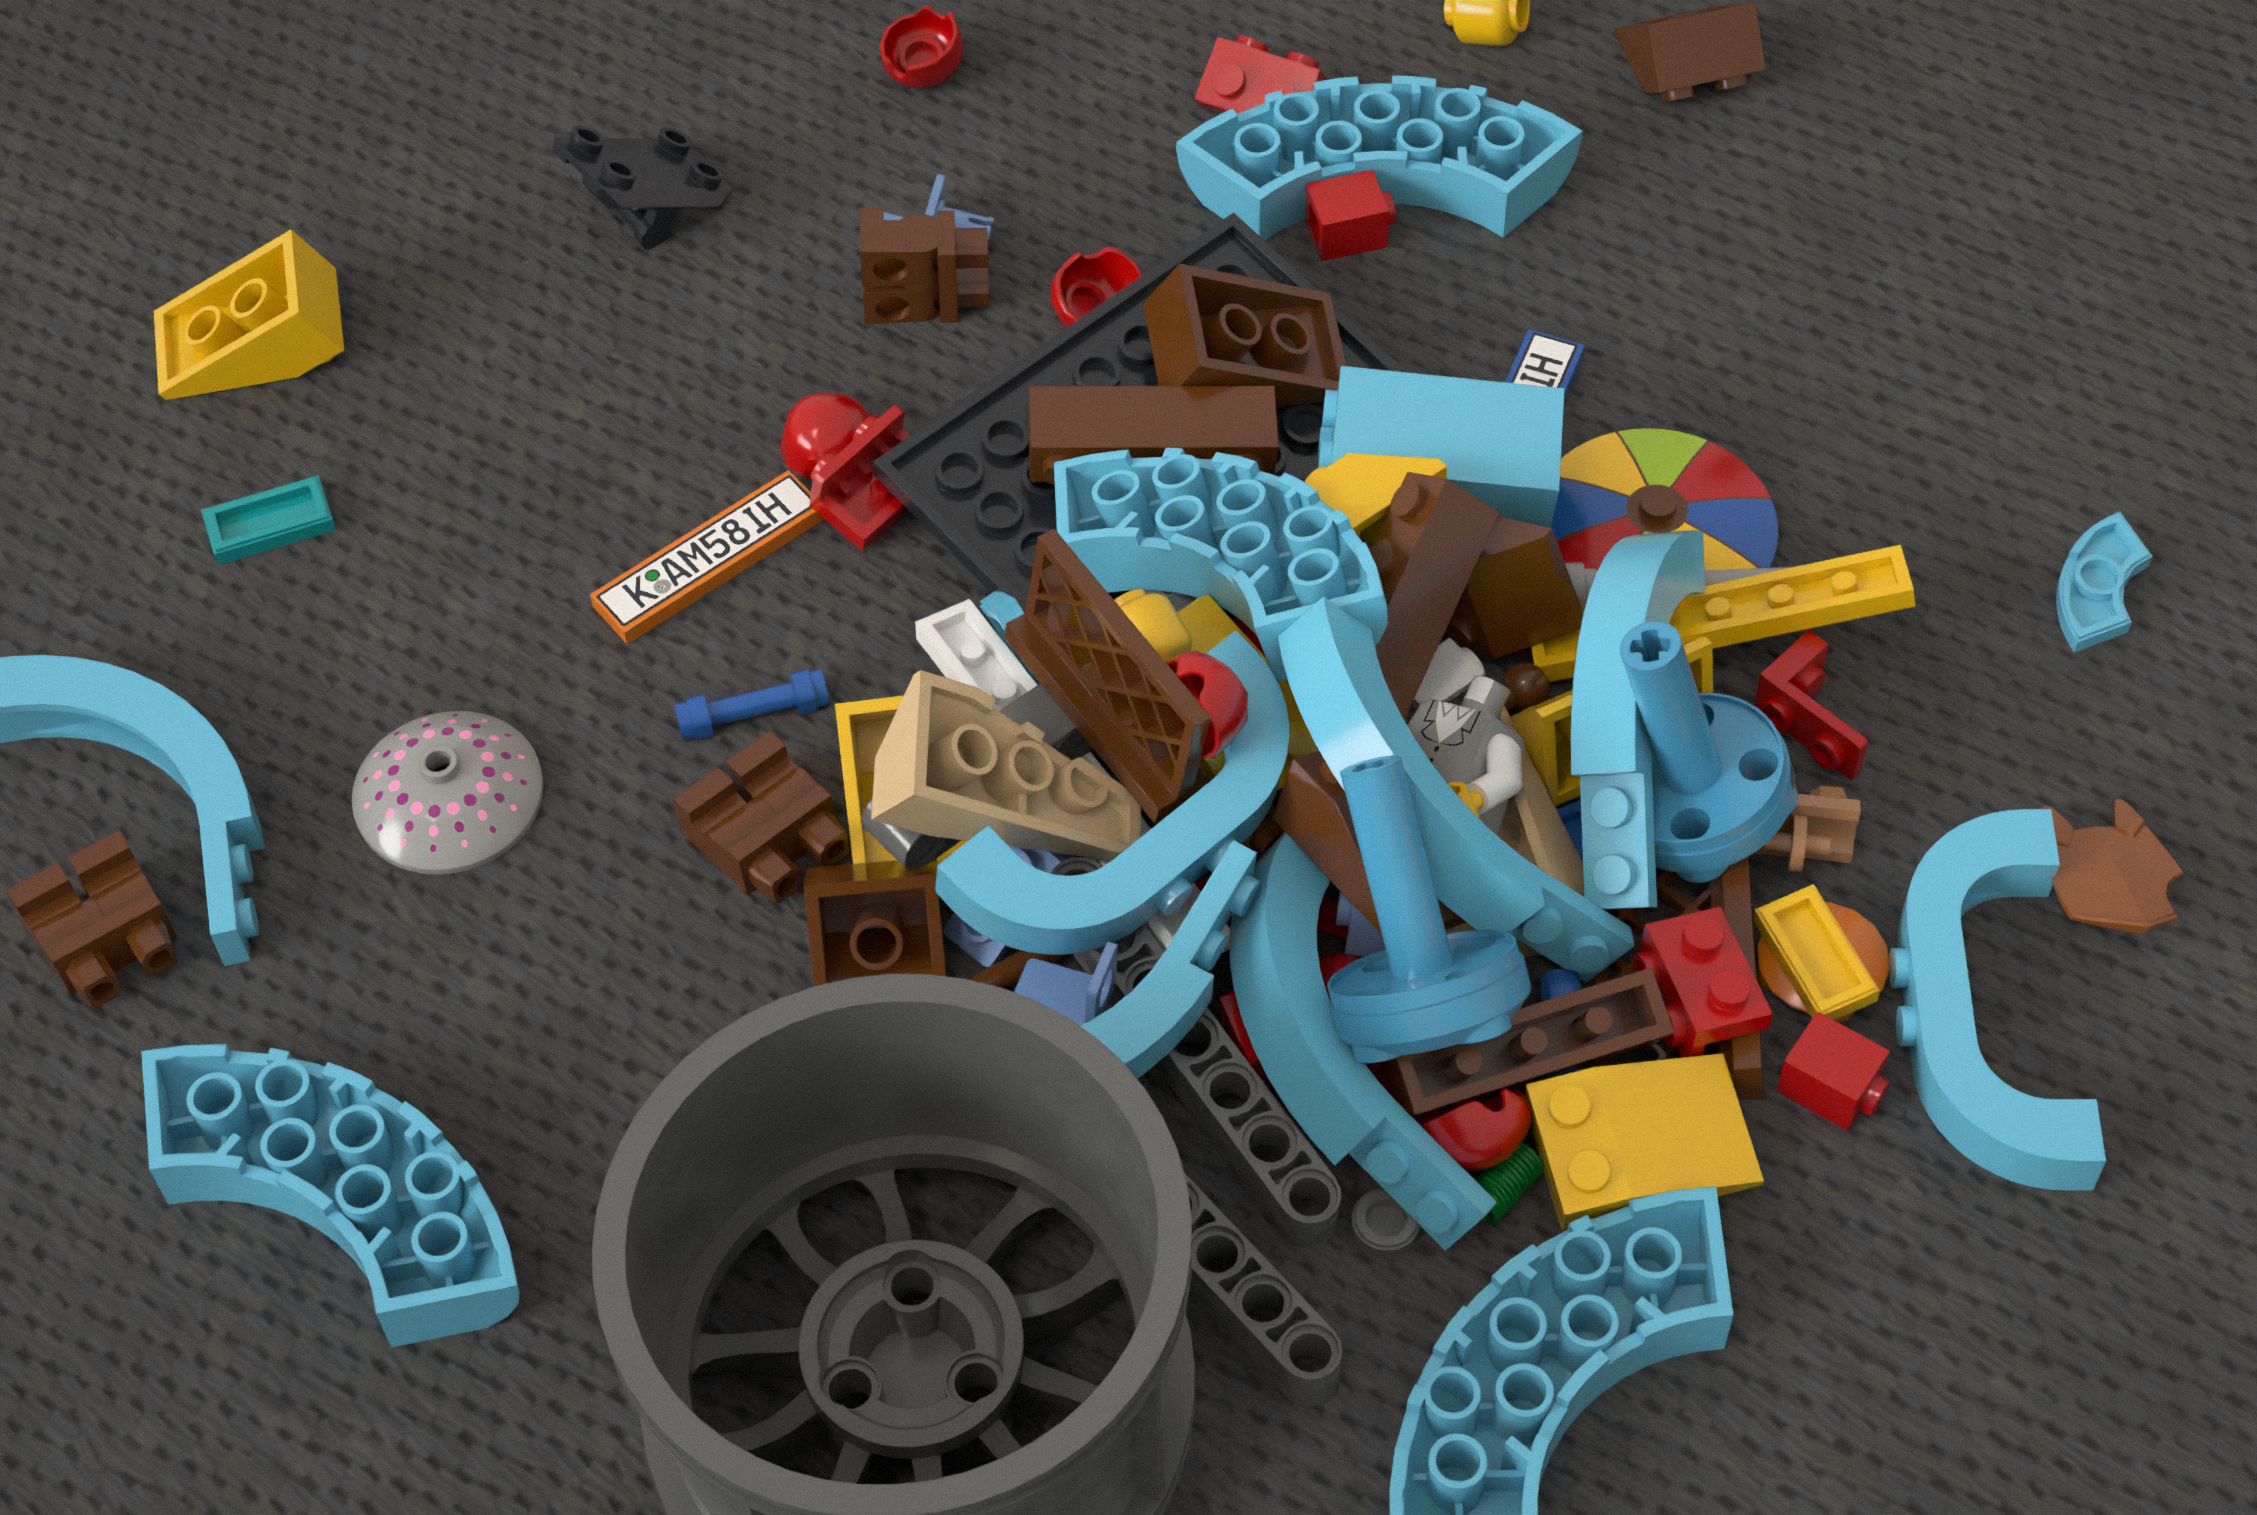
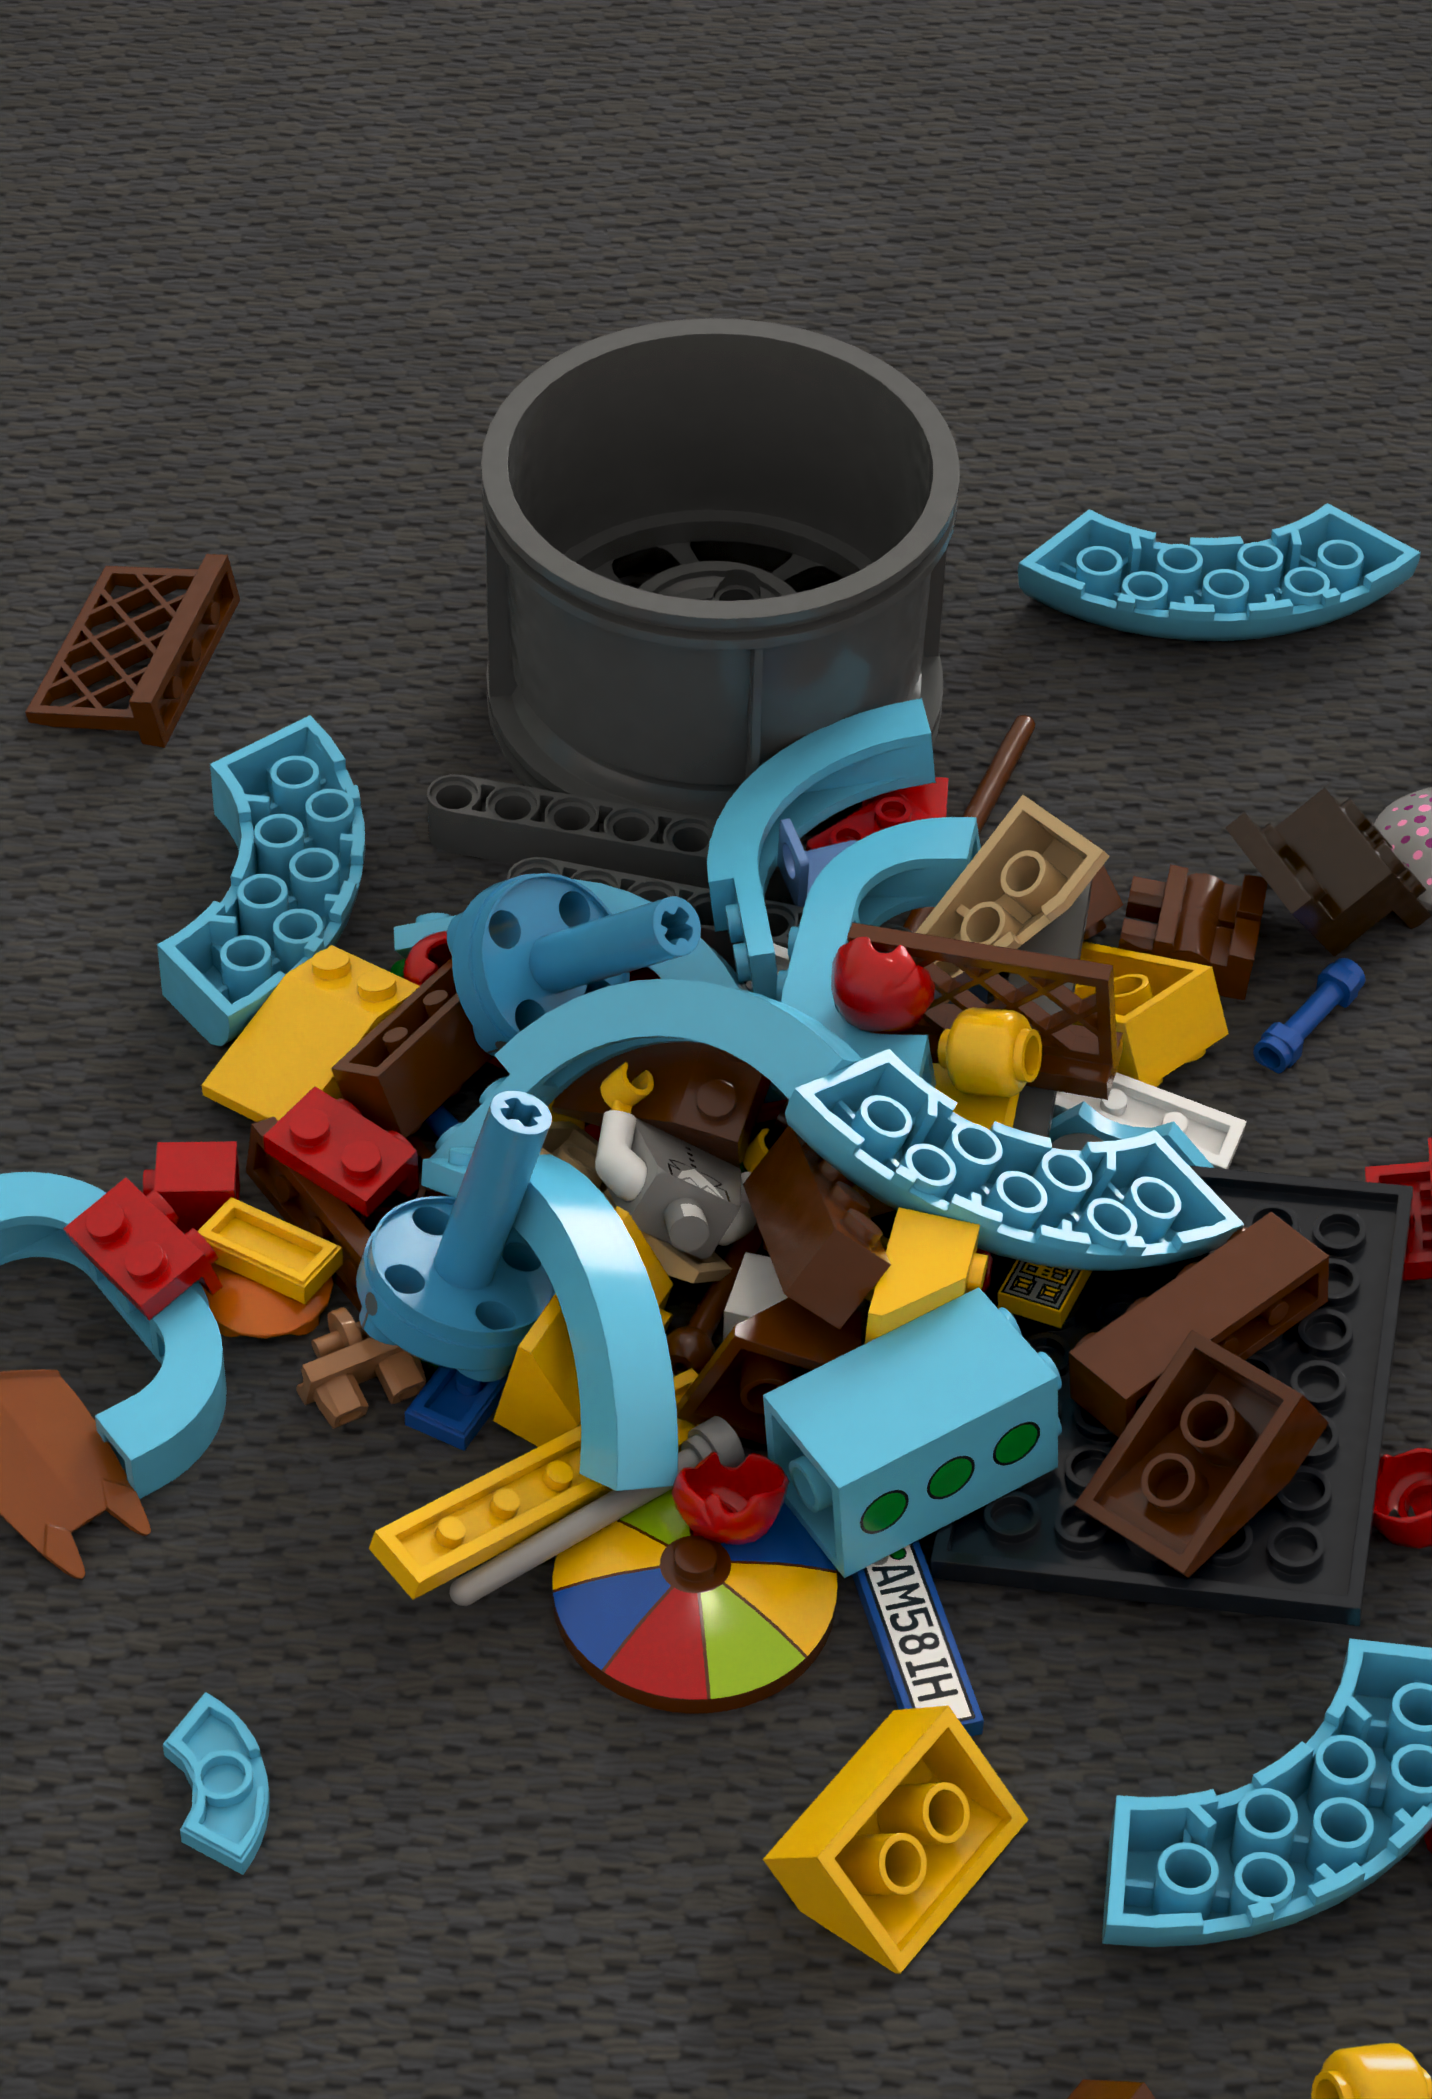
camera: 140 degrees right, 10 degrees down
red brick [1305,170,1396,262] -> none
red bracket [1754,630,1868,781] -> none
none -> red bracket [63,1177,223,1321]
none -> red hair [672,1452,790,1545]
none -> yellow slope [763,1705,1029,1974]
none -> dark brown bracket [1226,787,1432,957]

